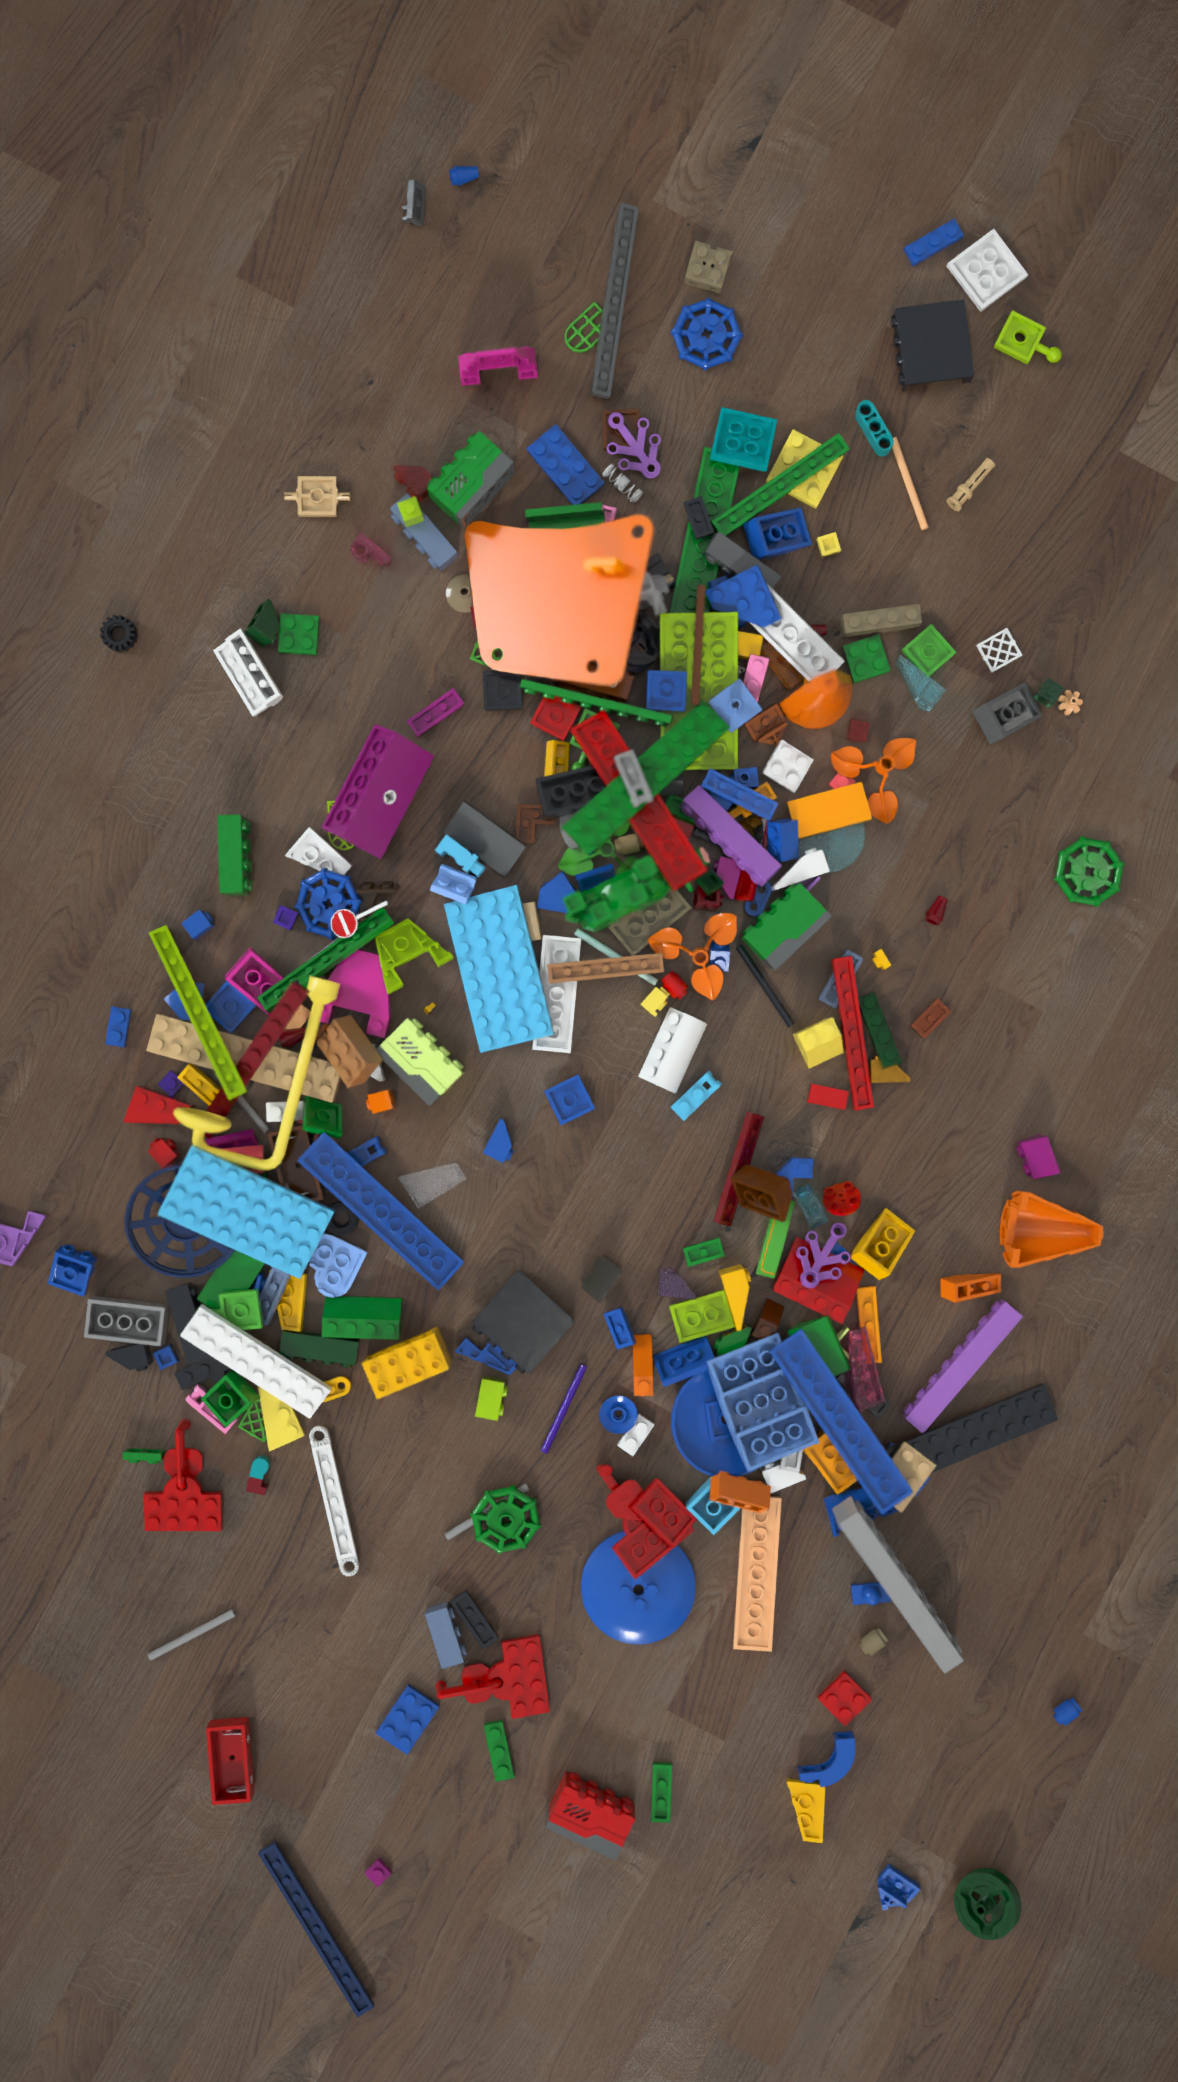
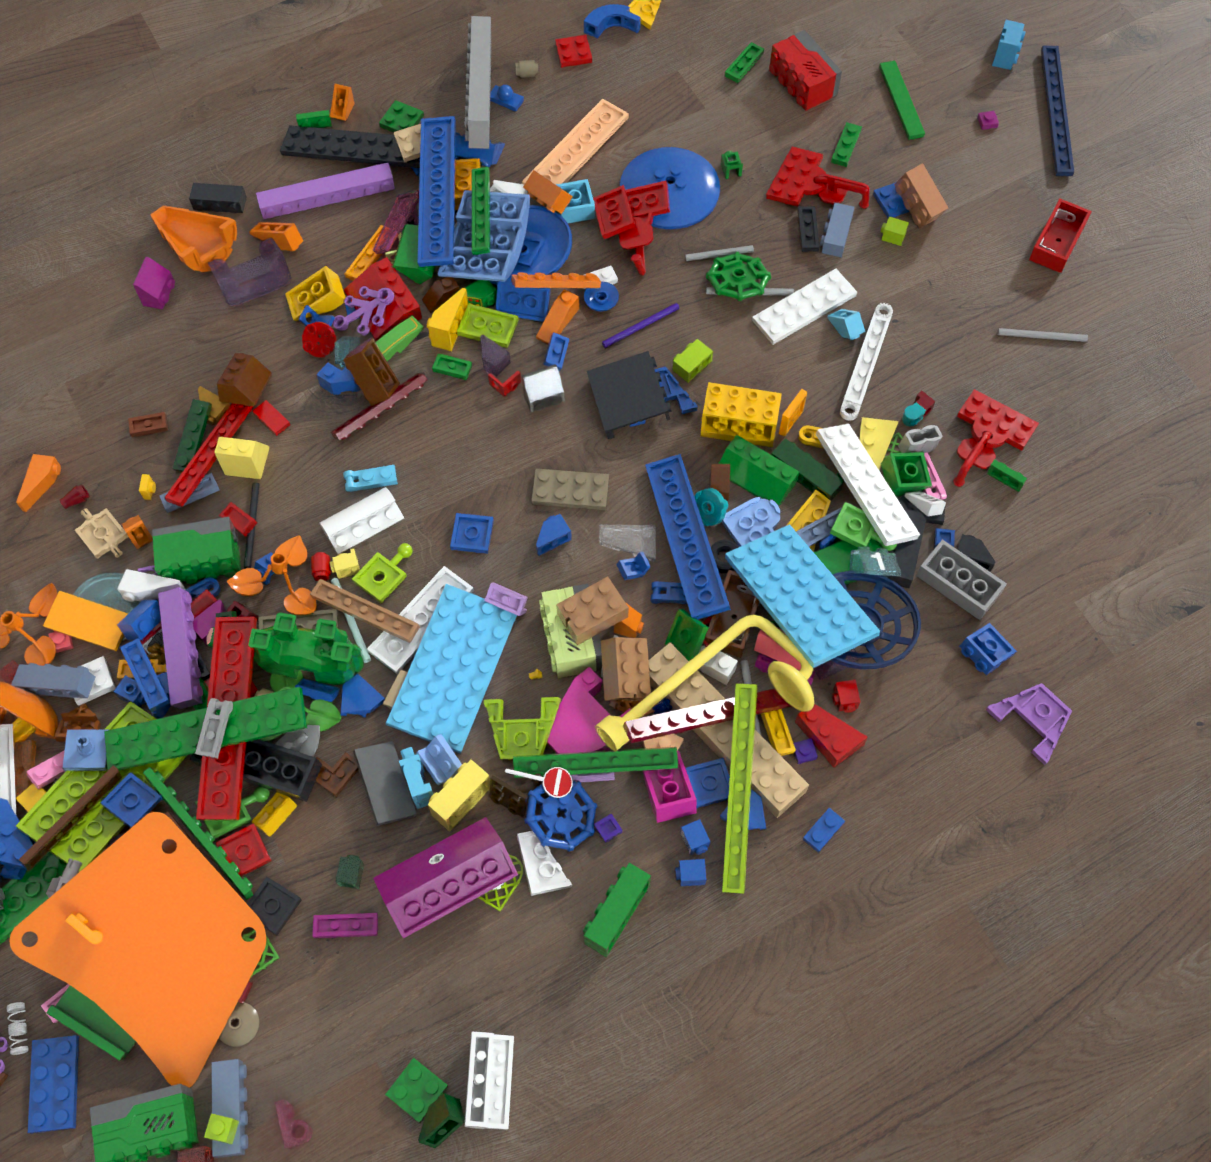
camera: 145 degrees left, 25 degrees down
none -> sand blue brick [11,663,96,699]
none -> orange slope [16,454,61,512]
none -> tan plate [75,508,129,559]
none -> orange slope [122,515,153,549]
none -> black brick [189,183,247,213]
none -> clear purple windscreen [208,237,292,306]
none -> reddish brown slope [217,353,272,406]
none -> red tile [218,502,258,537]
none -> green plate [296,110,332,128]
none -> blue bracket [299,305,335,327]
none -> orange slope [330,83,355,121]
none -> clear green brick [336,855,364,889]
none -> lime plate [352,543,413,603]
none -> green plate [379,100,424,133]
none -> light yellow brick [428,760,490,832]
none -> green tile [472,167,490,255]
none -> lavender panel [485,582,528,616]
none -> red bracket [488,371,521,397]
none -> orange plate [511,272,601,288]
none -> dark tan plate [532,469,609,510]
none -> medium nougat piece [556,577,629,645]
none -> blue bracket [616,552,650,580]
none -> blue brick [680,819,710,855]
none -> light grey bar [685,245,754,261]
none -> teal plate [694,488,728,526]
none -> reddish brown slope [709,464,730,502]
none -> green window [720,151,743,179]
none -> white plate [752,269,857,345]
none -> light orange tile [779,389,807,436]
none -> medium azure slope [827,309,865,340]
none -> clear light blue slope [849,547,901,577]
none -> green tile [879,60,925,140]
none -> lime brick [880,217,909,246]
none -> nougat brick [894,164,948,228]
none -> light grey brick [898,425,943,453]
none -> white slope [905,491,946,516]
none -> dark azure wedge [992,20,1026,70]

